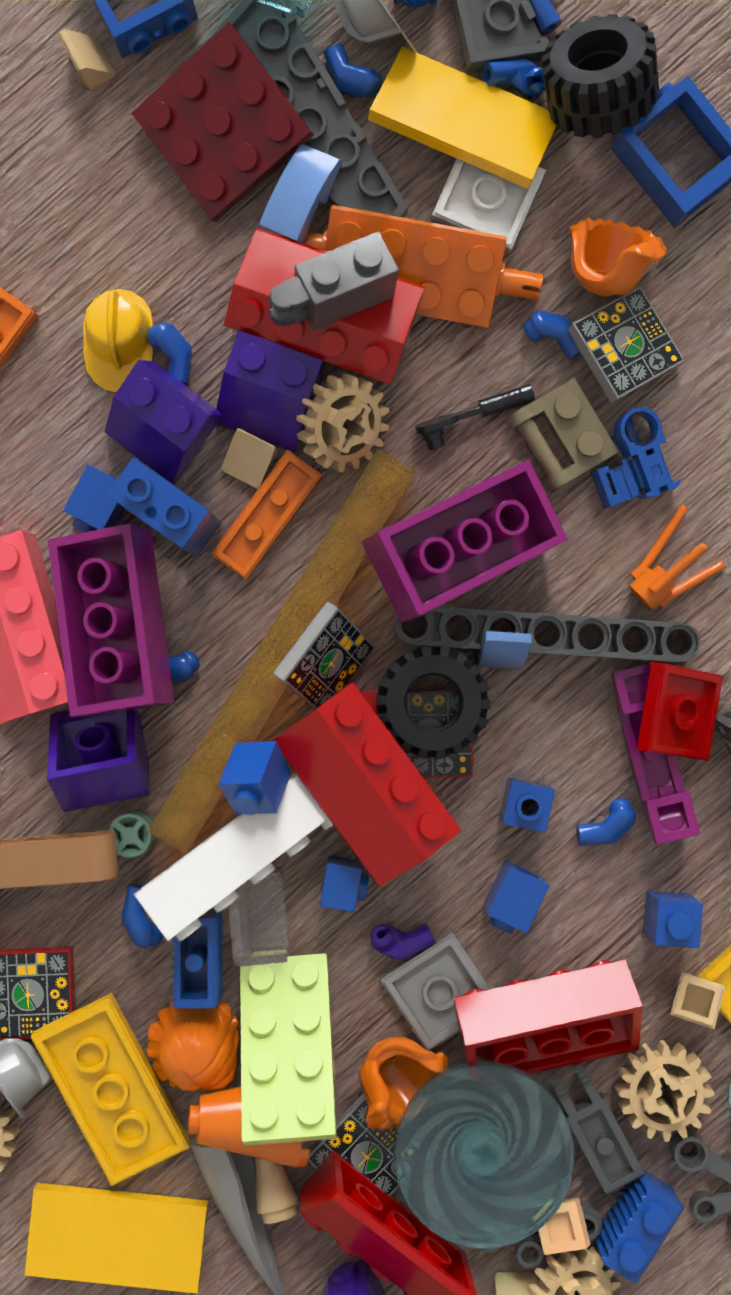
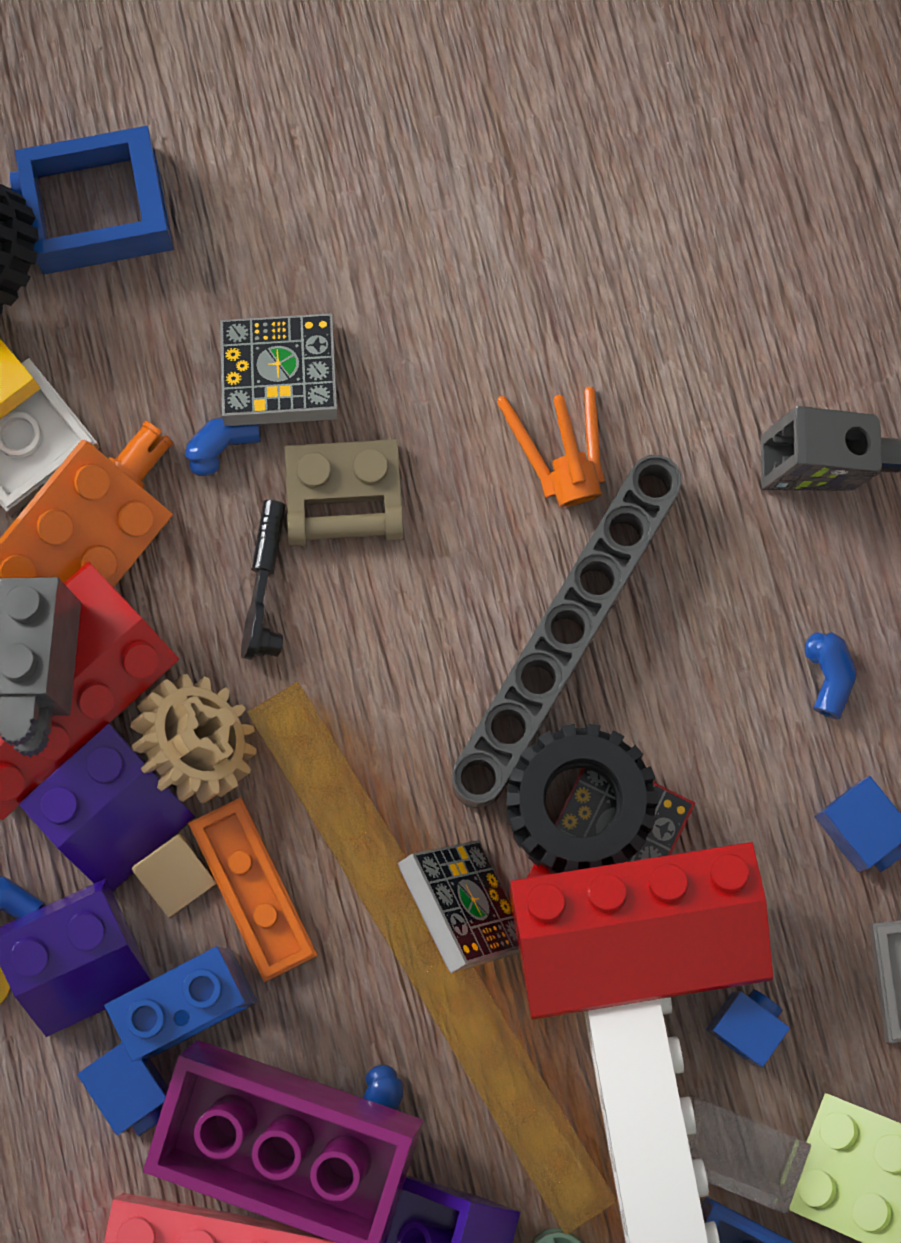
camera: 65 degrees left, 10 degrees down
blue brick [218,741,292,815] -> none
magenta brick [361,459,568,623] -> none
dark purple arm [370,923,436,960] -> none
medium blue slope [476,631,532,670] -> none
blue plate [499,777,555,833] -> none
orange hair [569,217,667,297] -> none
blue piece [590,407,681,508] -> none
magenta slope [612,663,700,845] -> none
red tile [637,662,723,761] -> none

